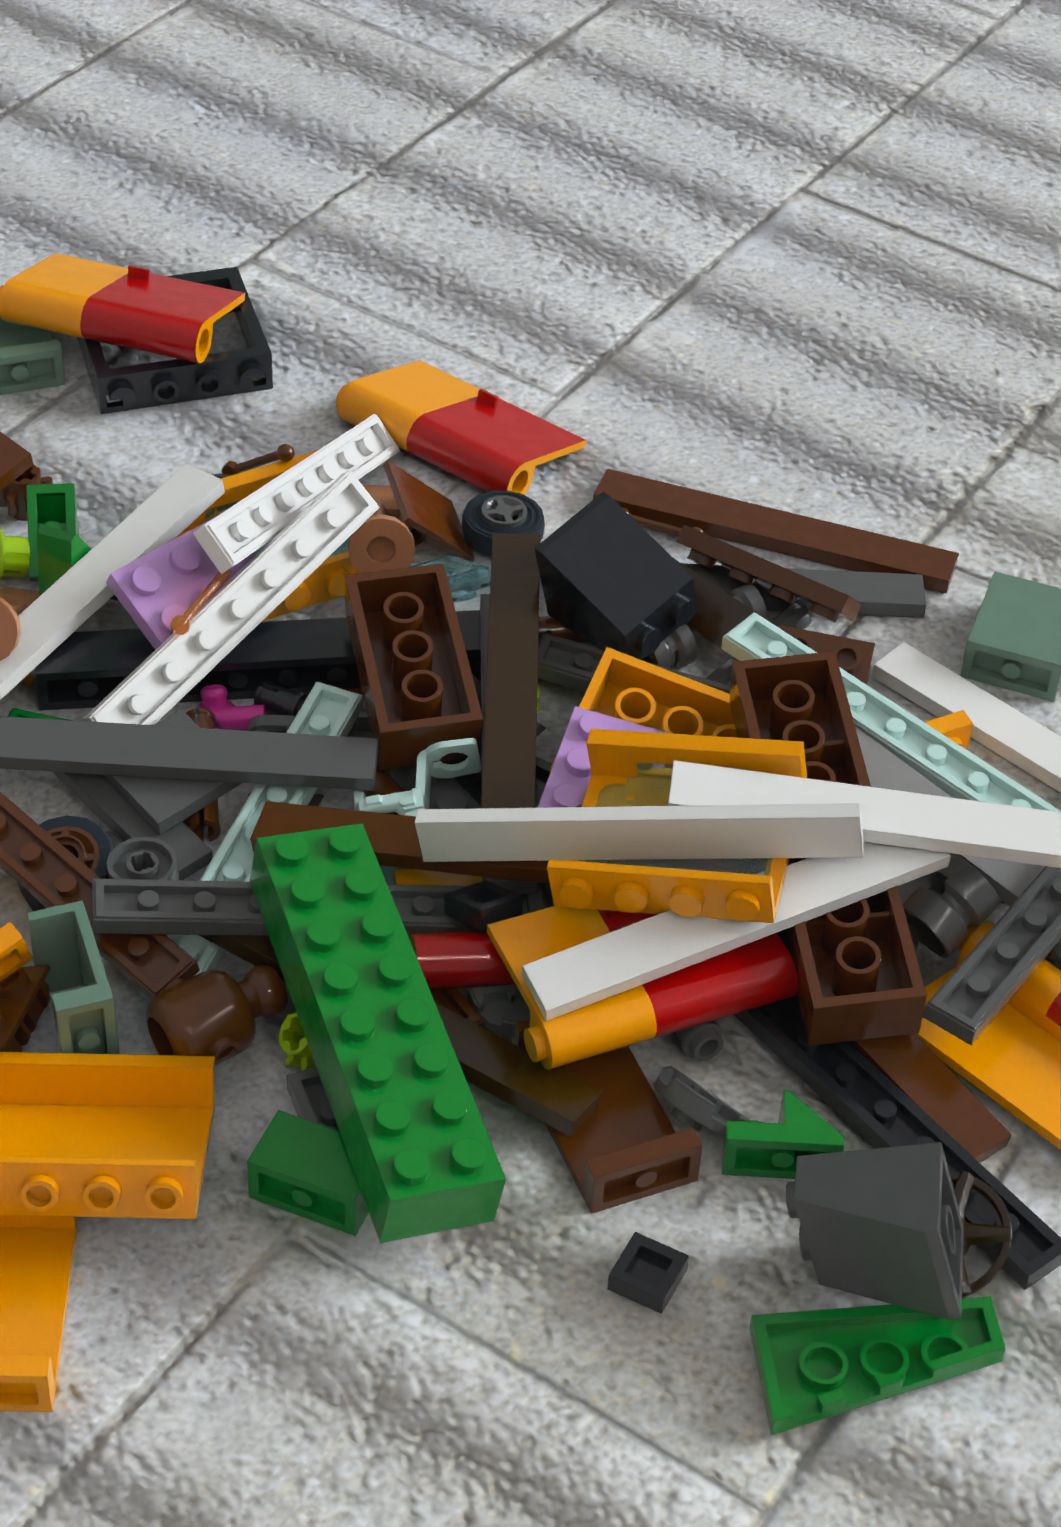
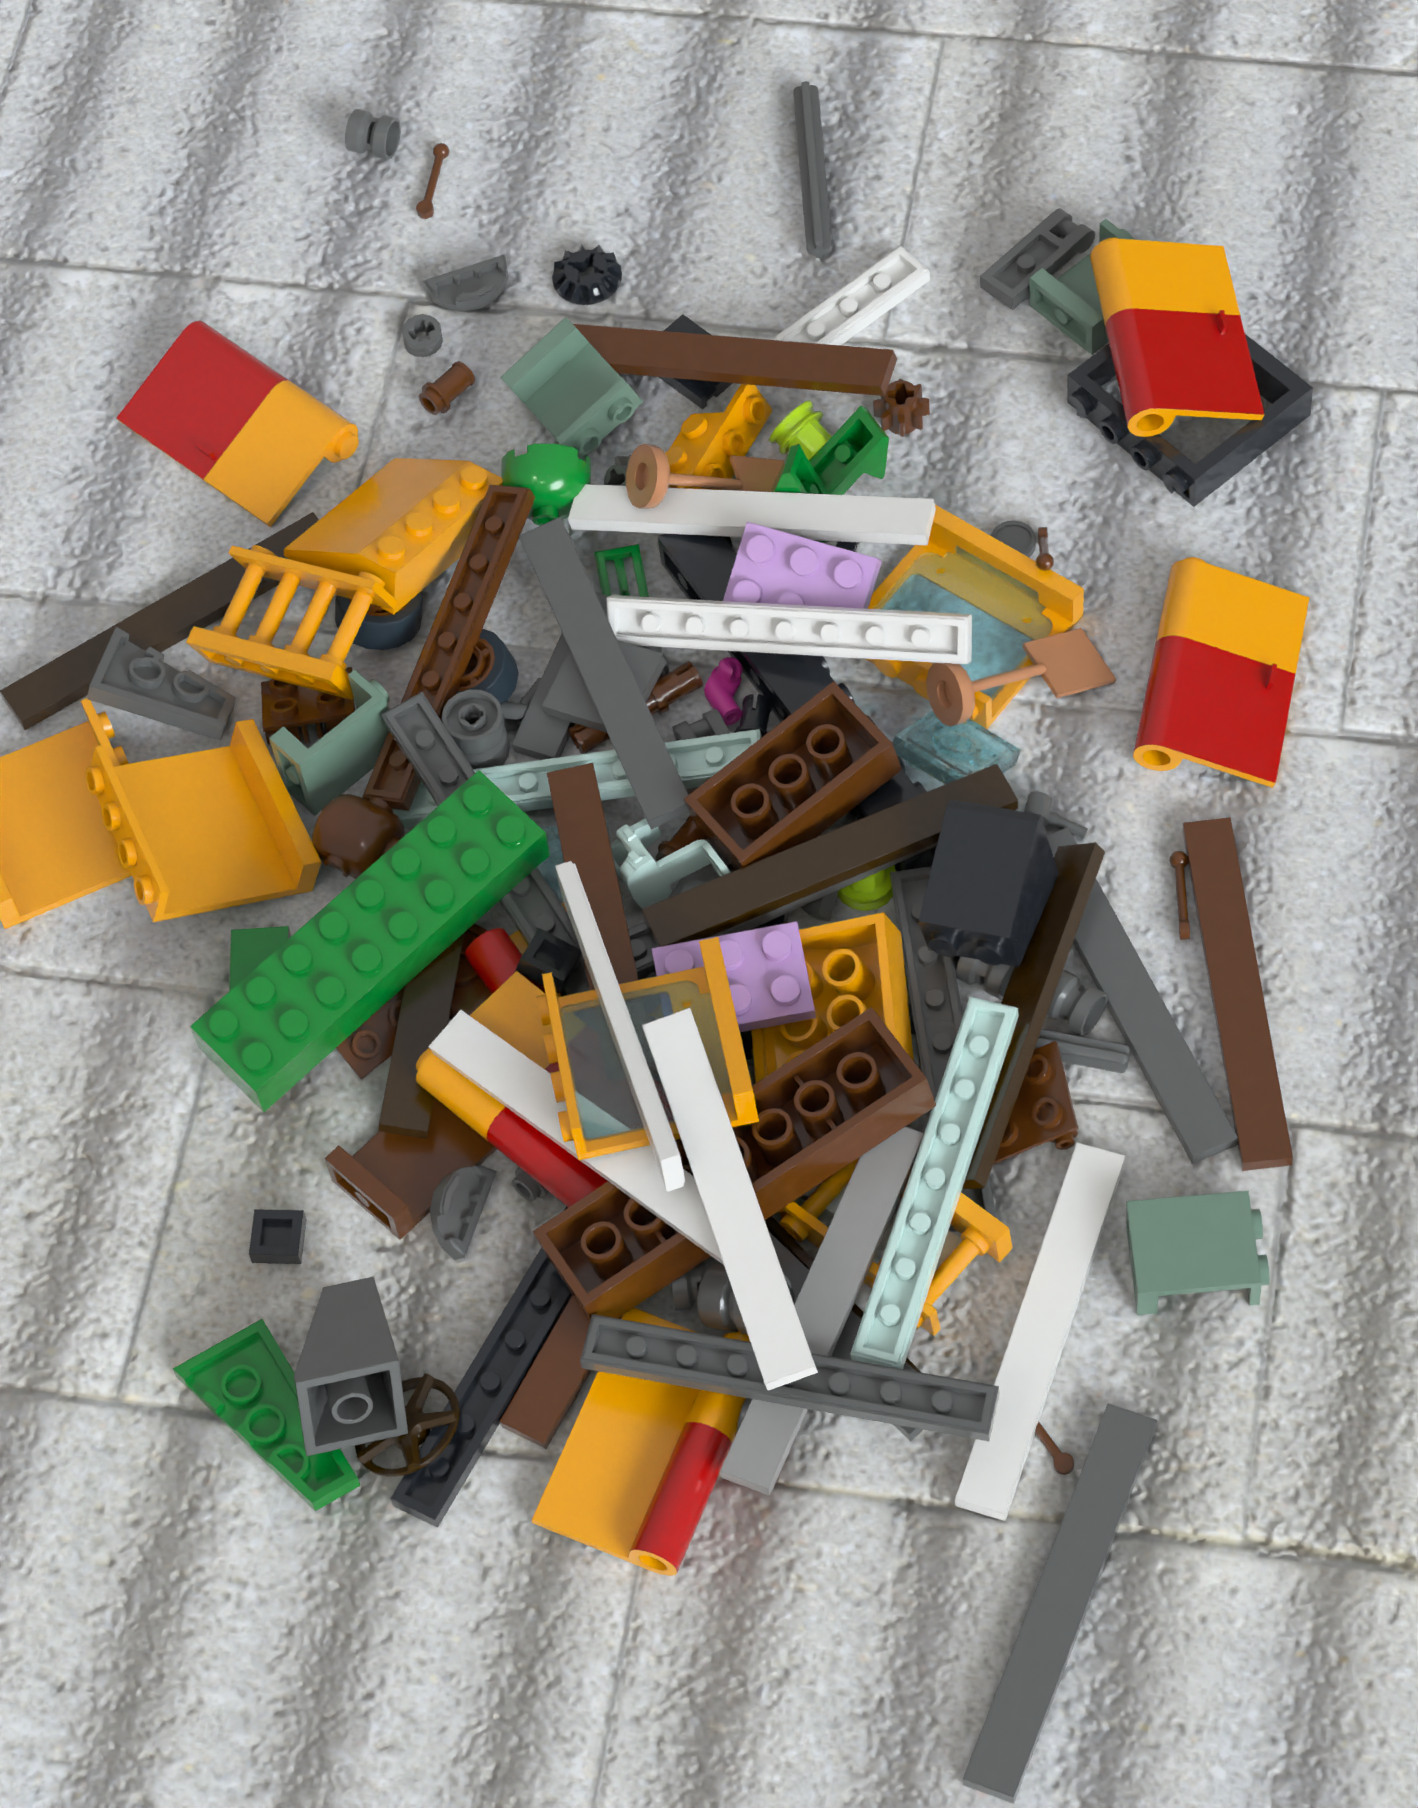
camera: 75 degrees right, 15 degrees up
clear orange hinge [170,569,232,635] -> none
white tile [193,414,400,574] -> none
reddish brown piece [383,460,474,562] -> none
black wheel [462,491,545,557] -> none
reddish brown plate [676,525,862,623] -> none
green slope [722,1090,844,1179] -> none

